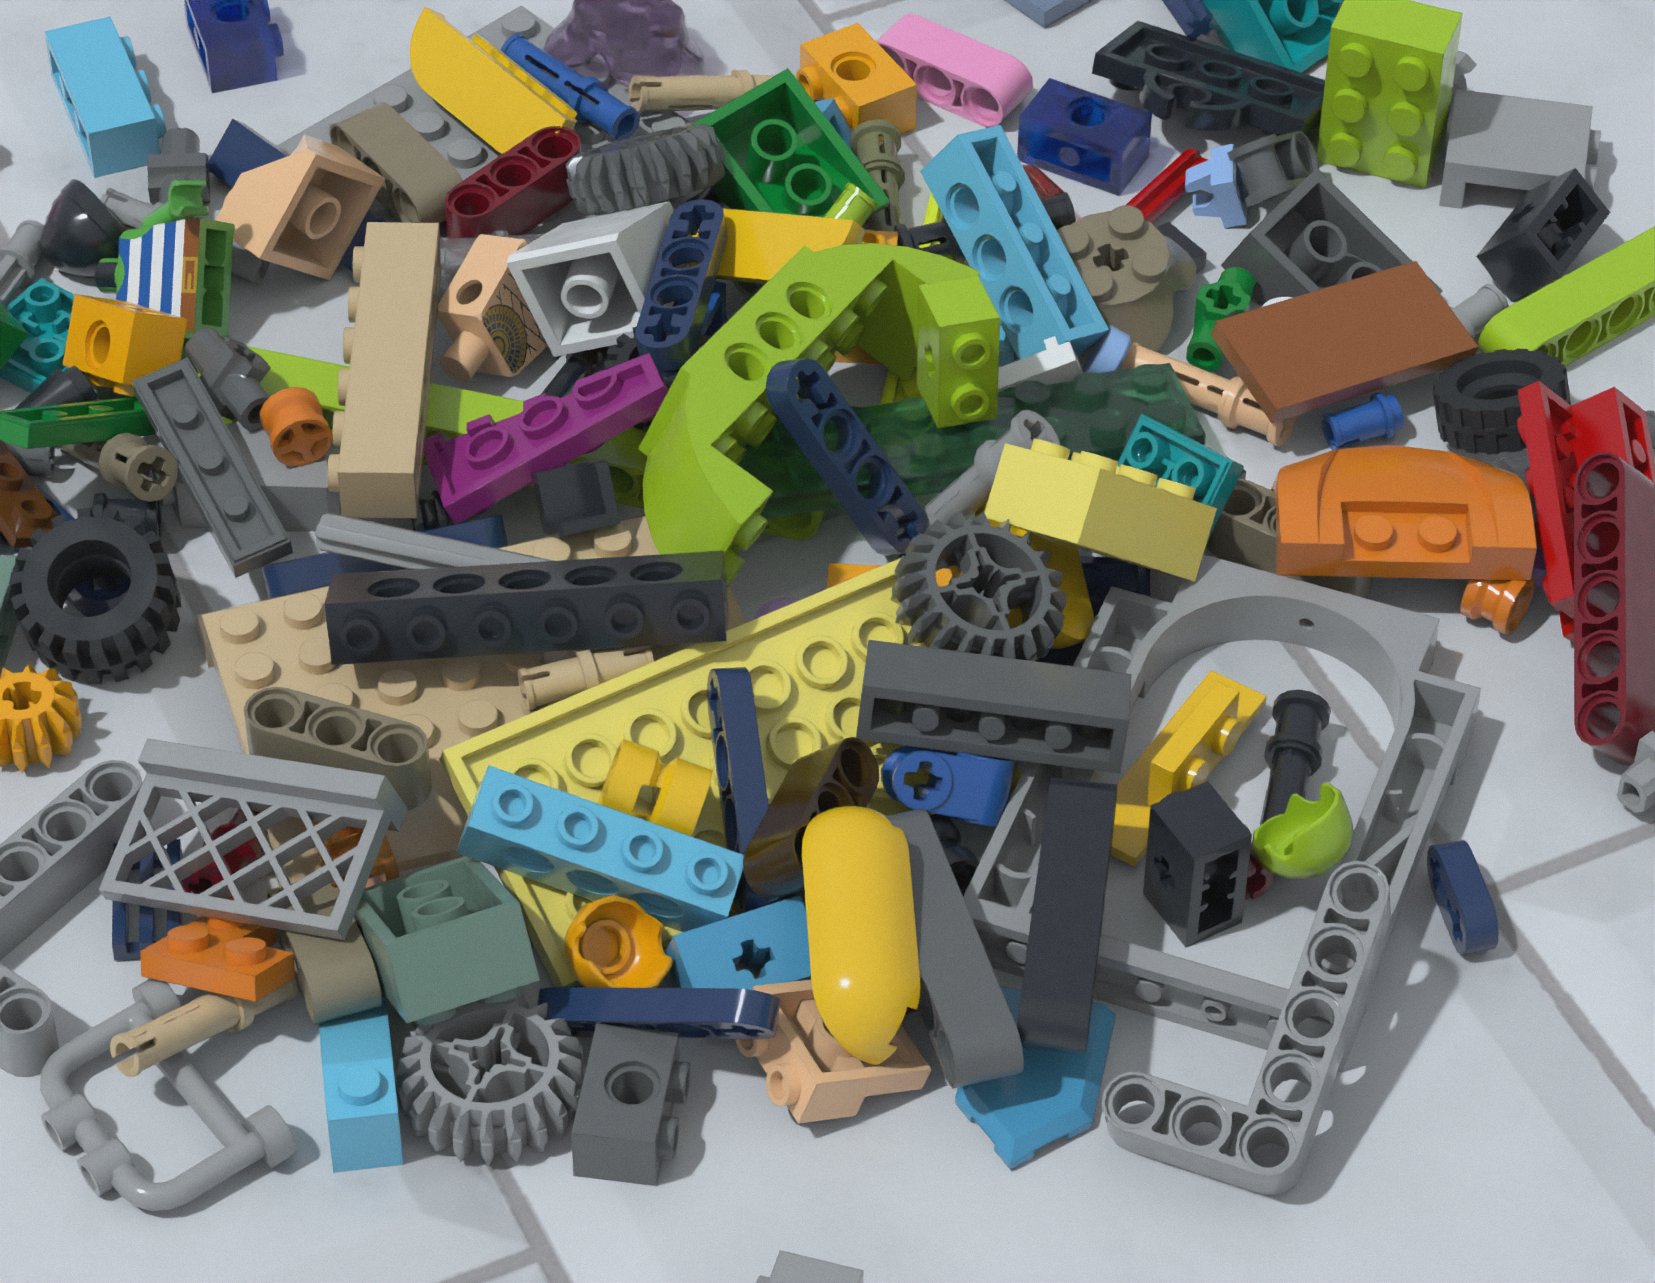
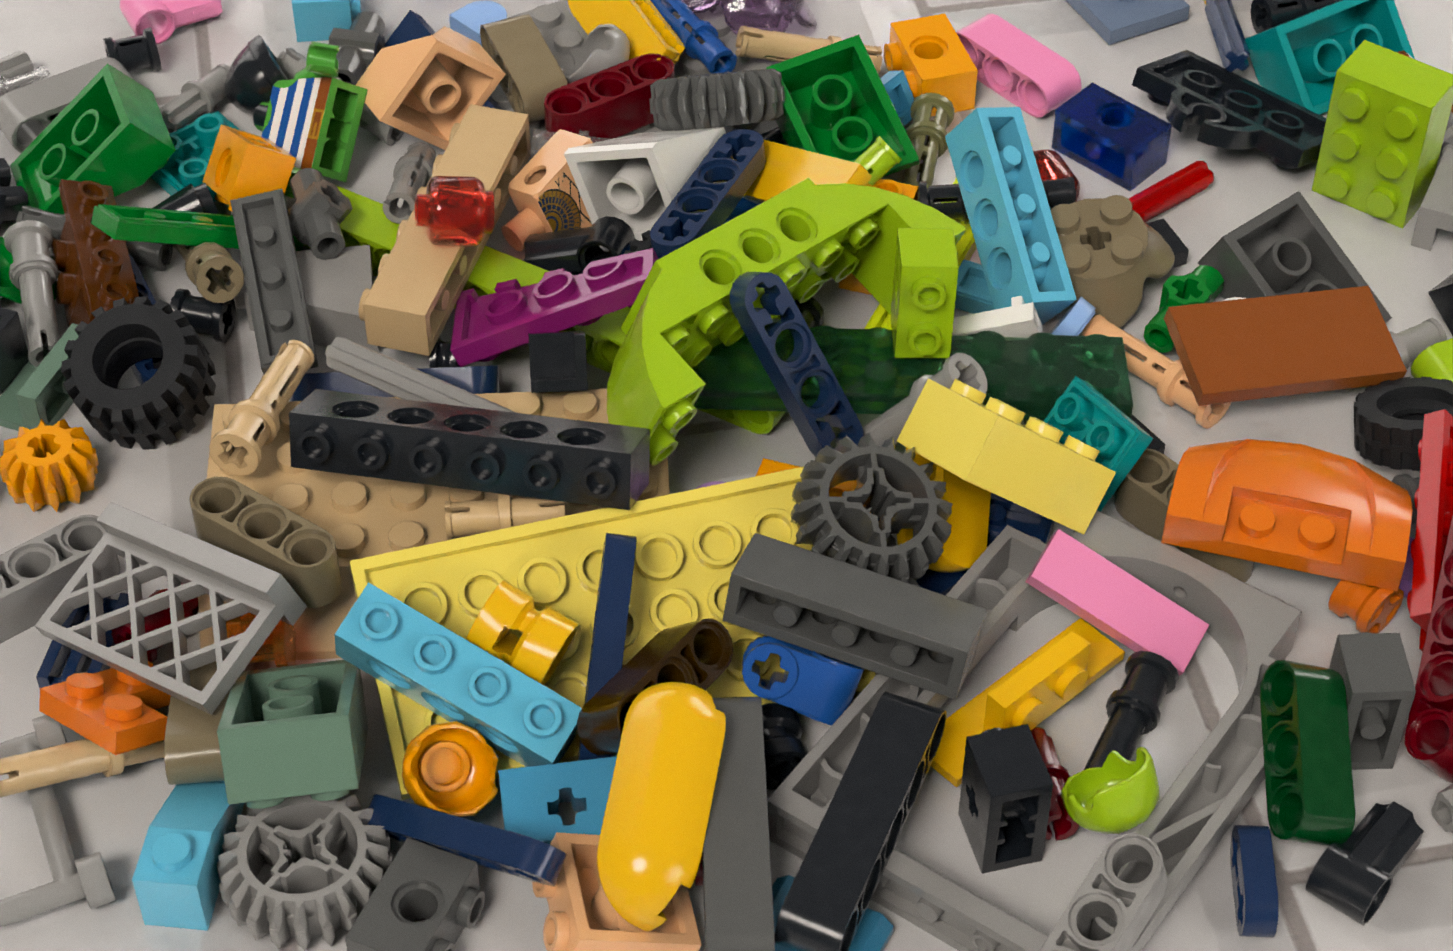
camera: 15 degrees right, 0 degrees up
orange wheel [260,387,333,466] -> none
light blue tile [1185,144,1247,228] -> none
dark grey piece [1227,131,1320,207] -> none
blue pin [1321,392,1404,450] -> none
none -> tan pin [209,340,315,476]
none -> light grey pin [382,142,436,224]
none -> clear red head [415,175,495,247]
none -> light blue tile [449,1,507,46]
none -> black piece [524,216,635,275]
none -> light grey hair [561,24,630,84]
none -> bright pink tile [1025,529,1209,676]
none -> dark green beam [1260,660,1355,847]
none -> black piece [1306,801,1424,926]
none -> dark grey brick [1329,632,1416,770]

